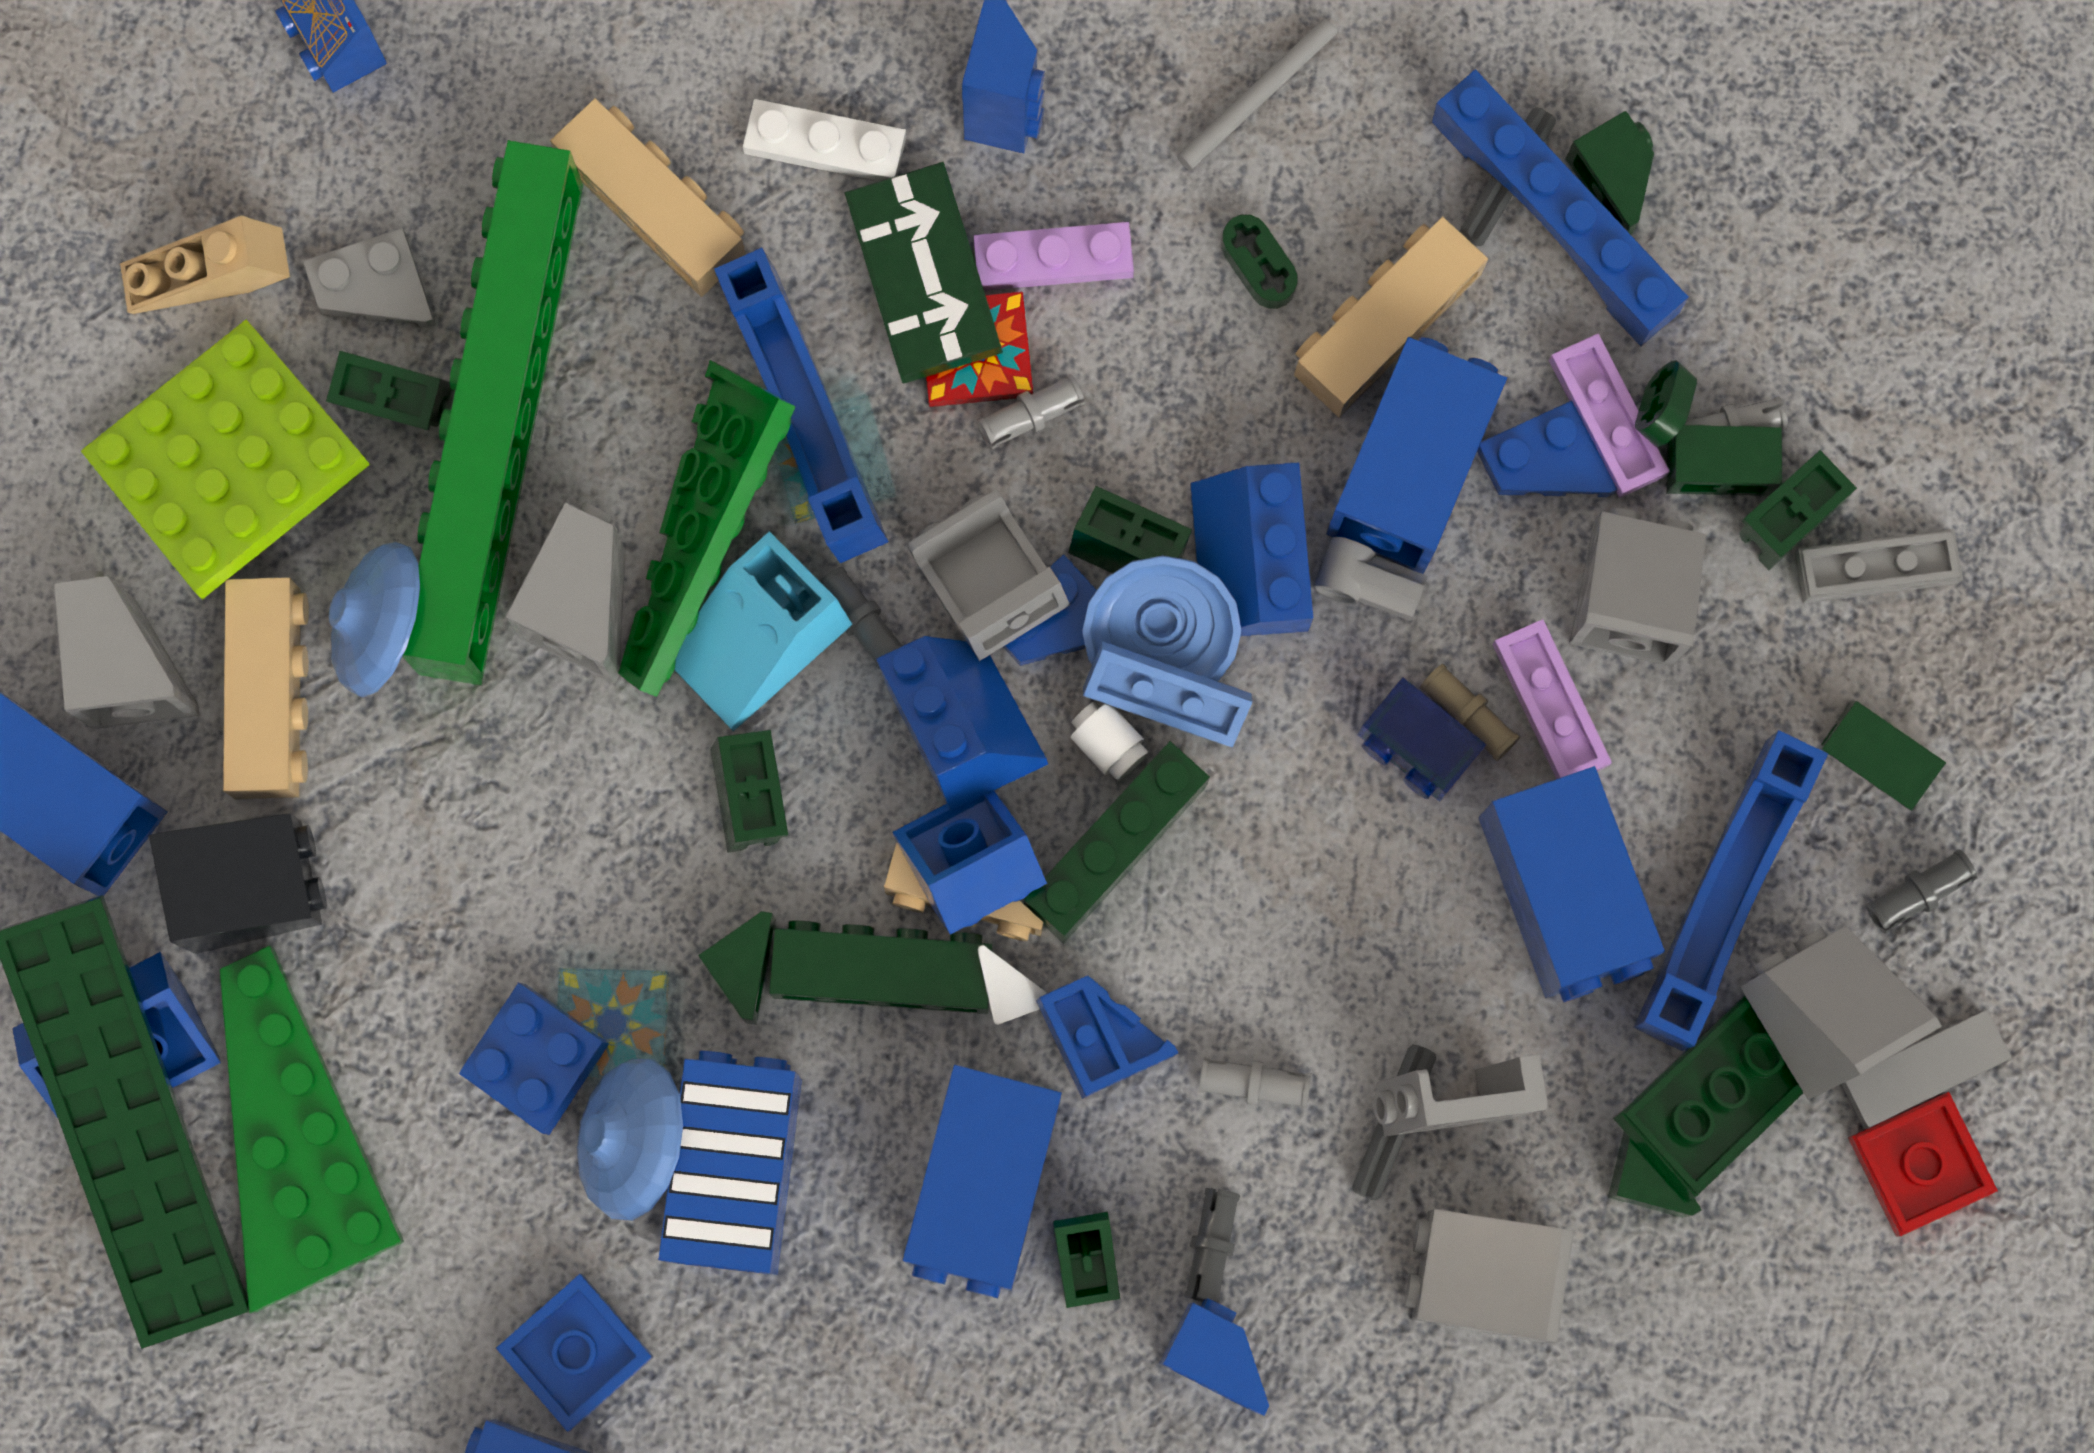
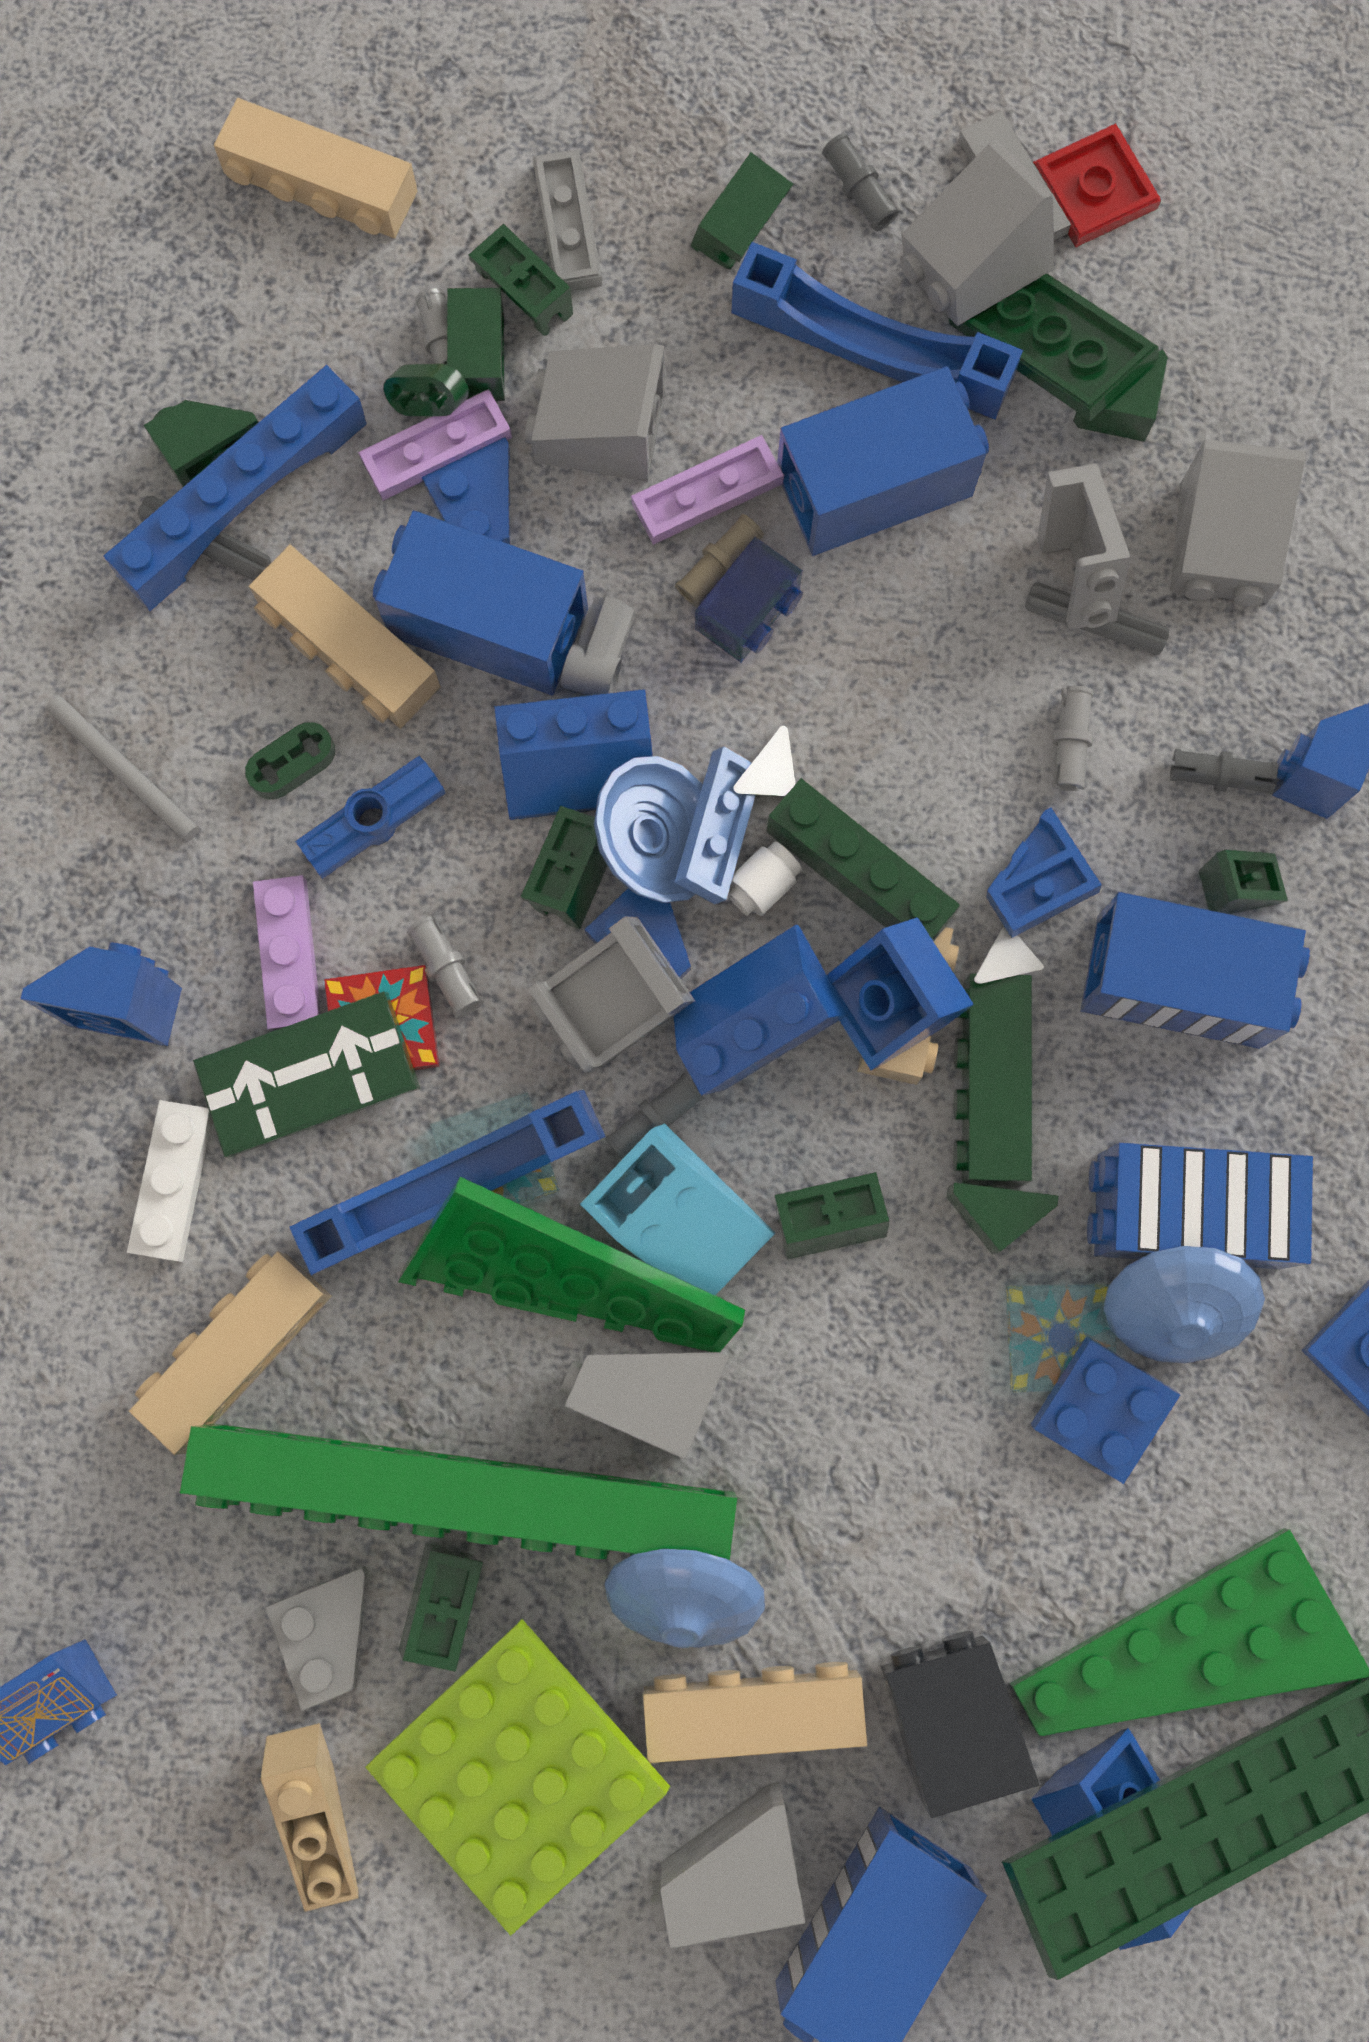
camera: 90 degrees left, 0 degrees up
none -> tan brick [214,98,418,238]
none -> blue piece [295,755,446,879]
none -> white sticker [734,726,795,796]

